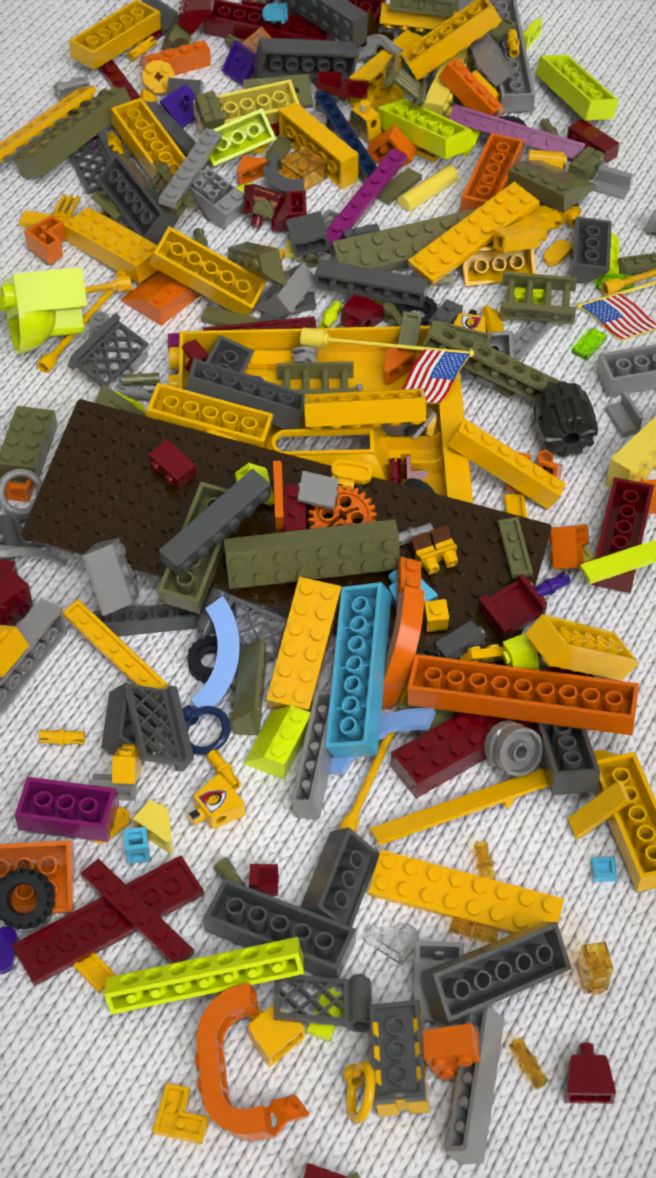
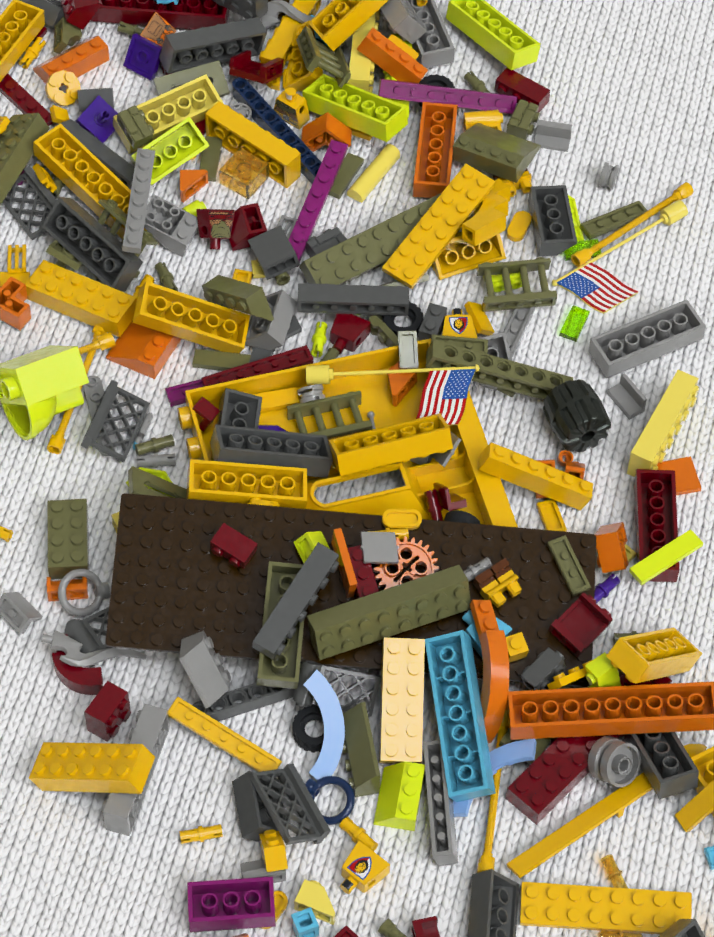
camera: 15 degrees left, 5 degrees up
dark grey arch [263,152,305,196] -> none

